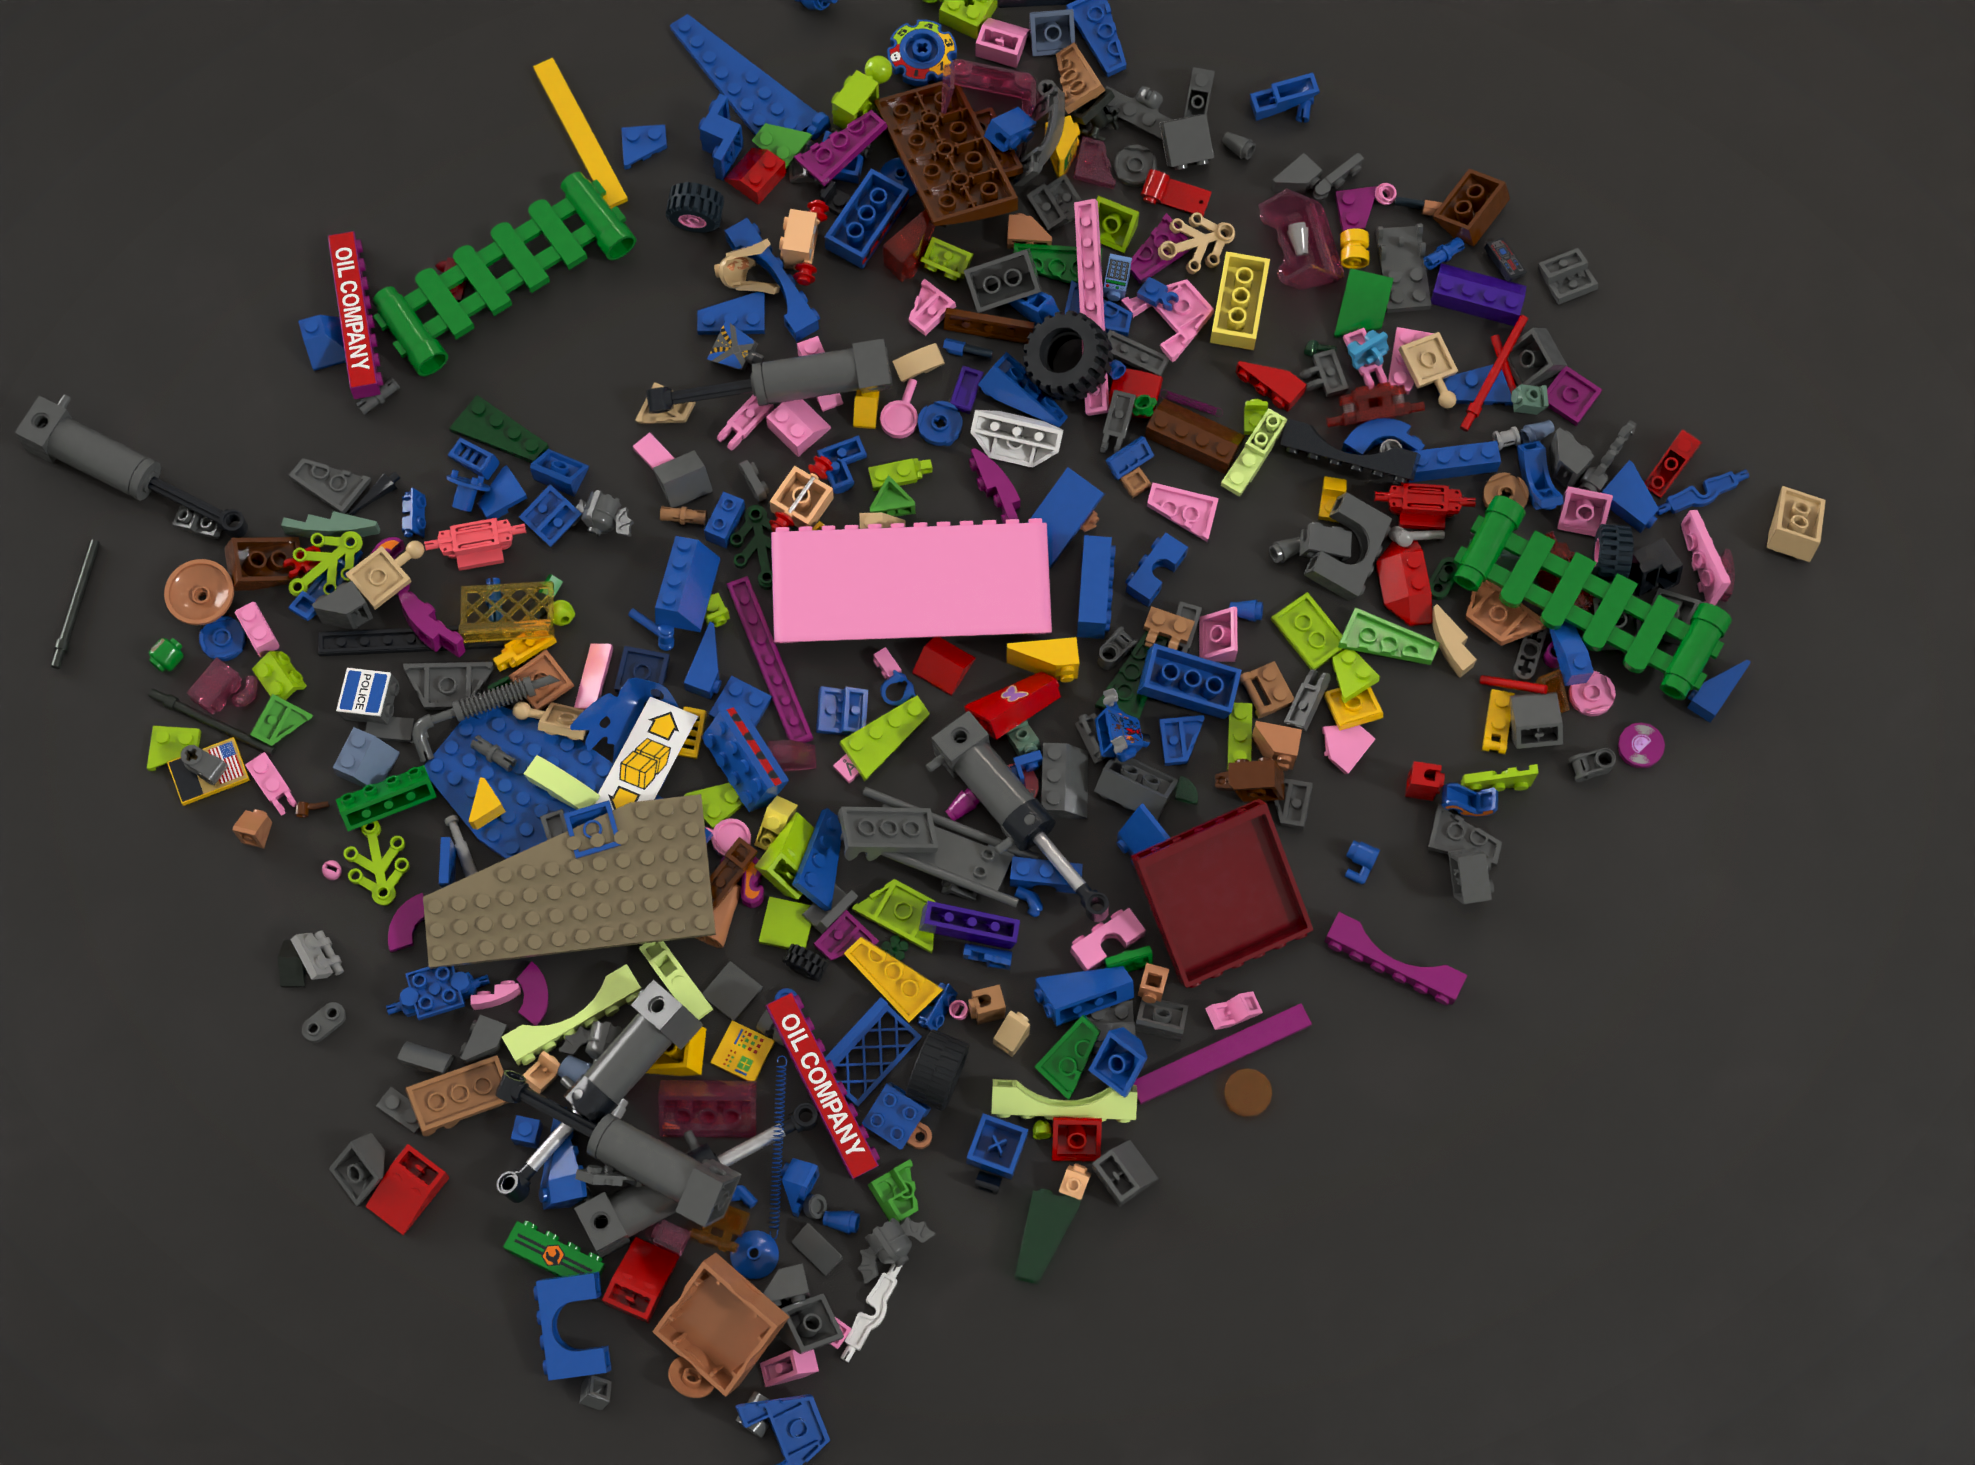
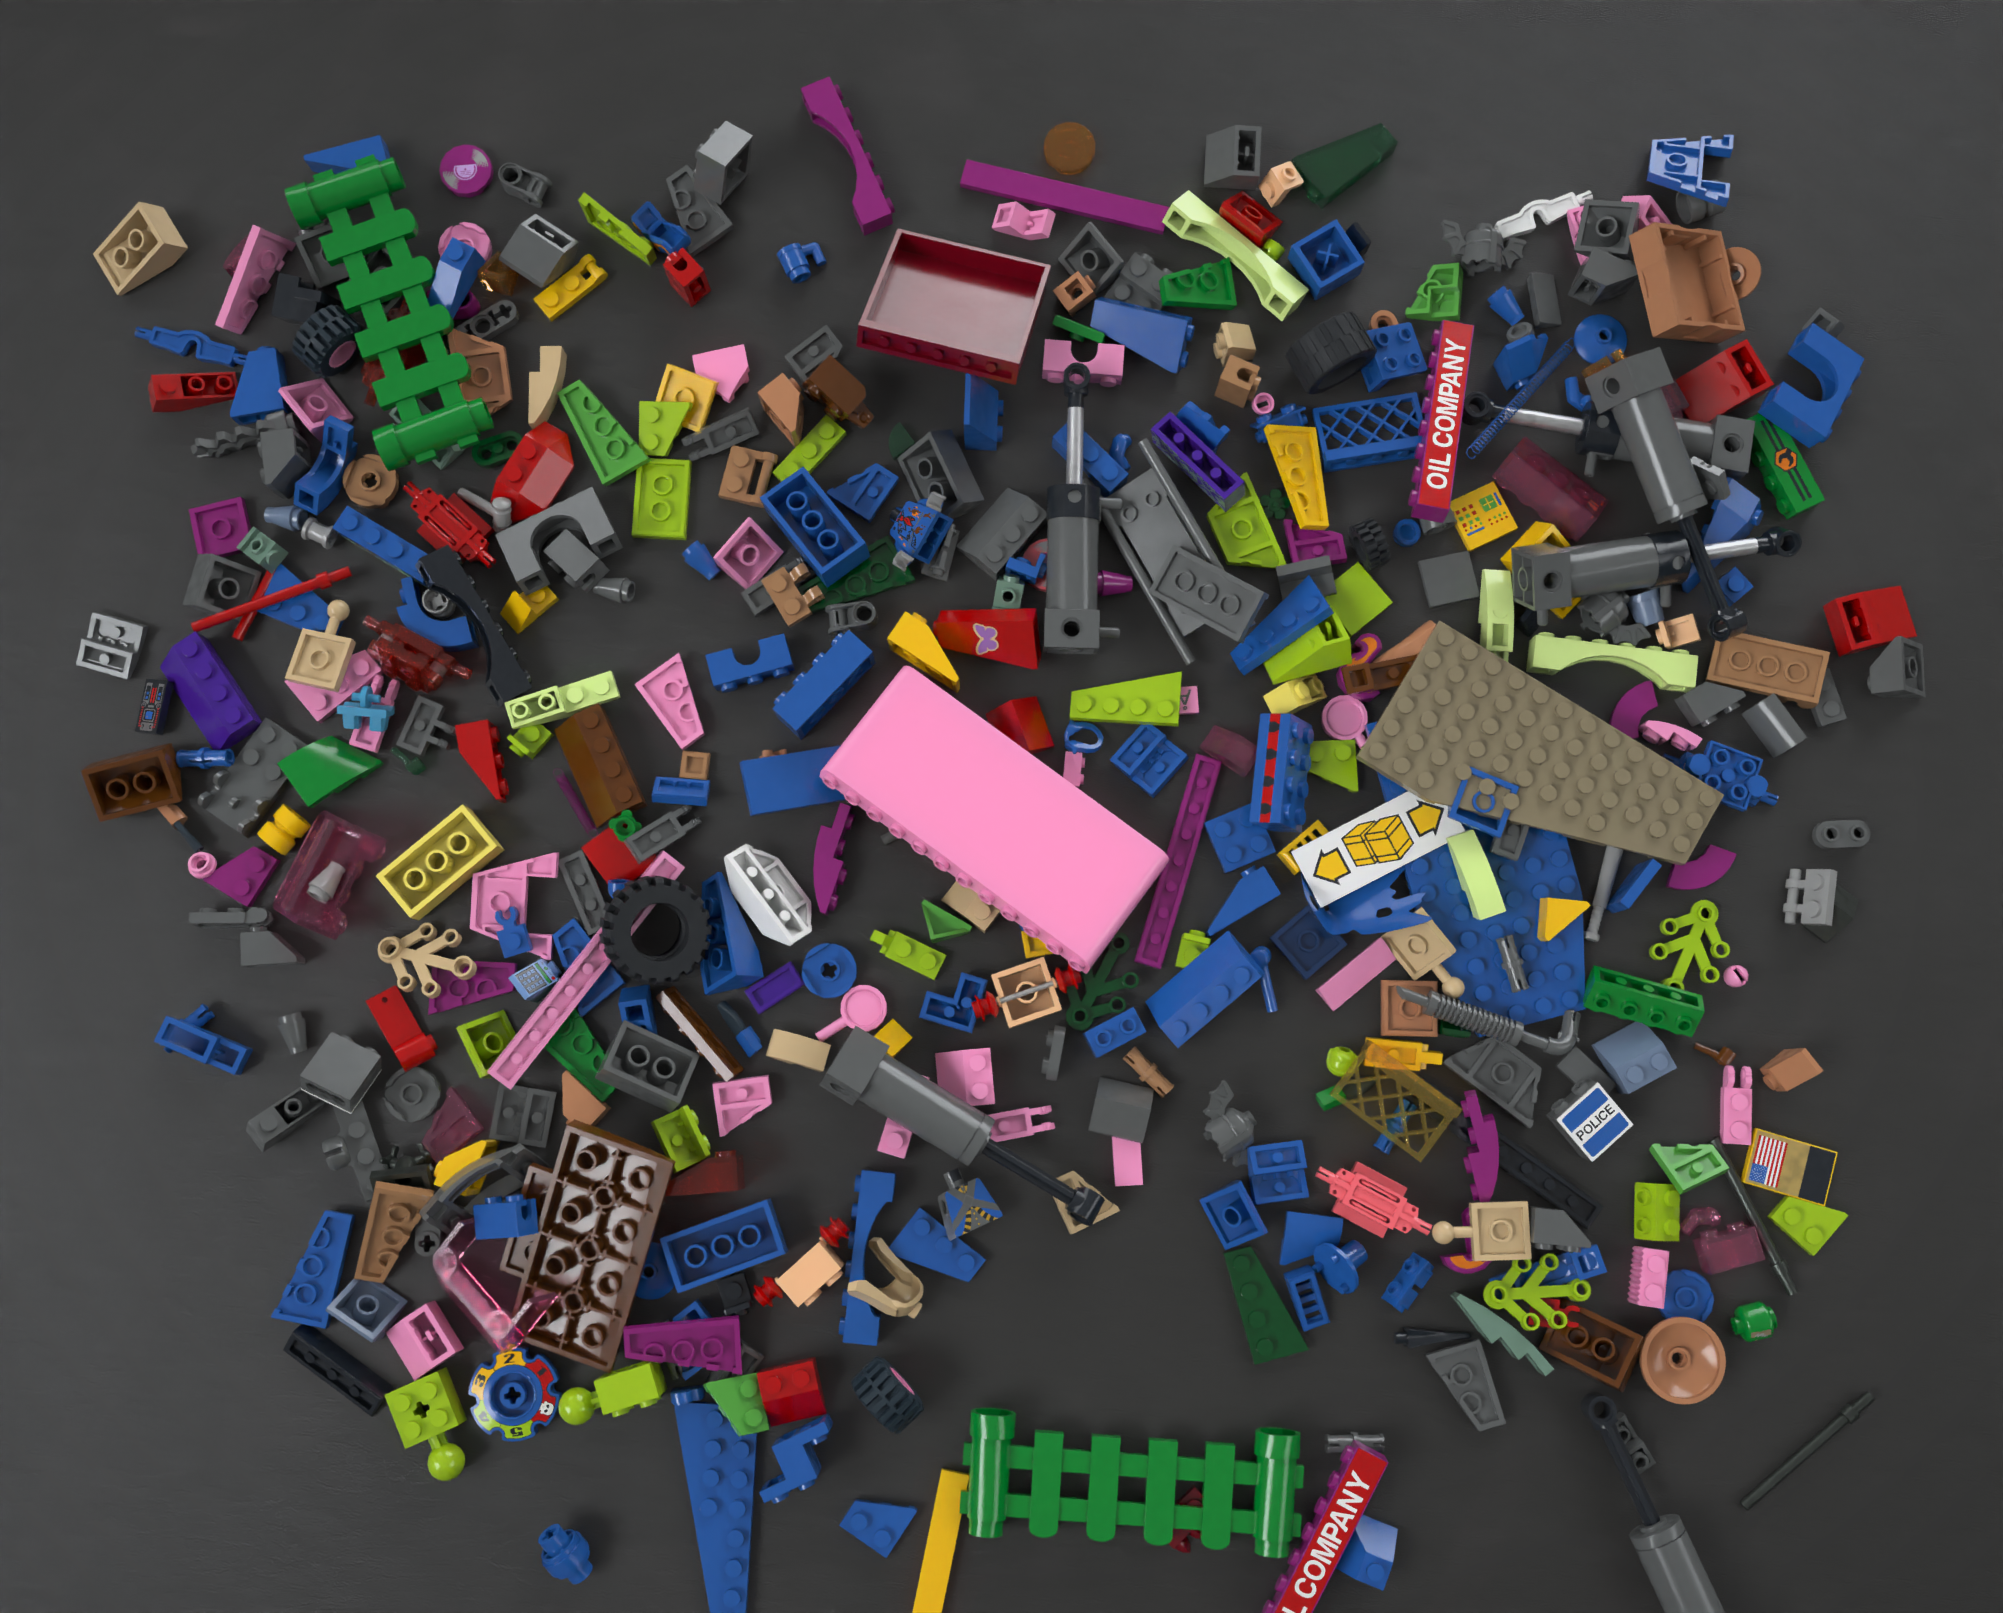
camera: 140 degrees left, 10 degrees up
dark grey piece [181,745,228,786] -> none
blue slope [1088,1027,1148,1098] -> none
red bar [1480,675,1548,694] -> none

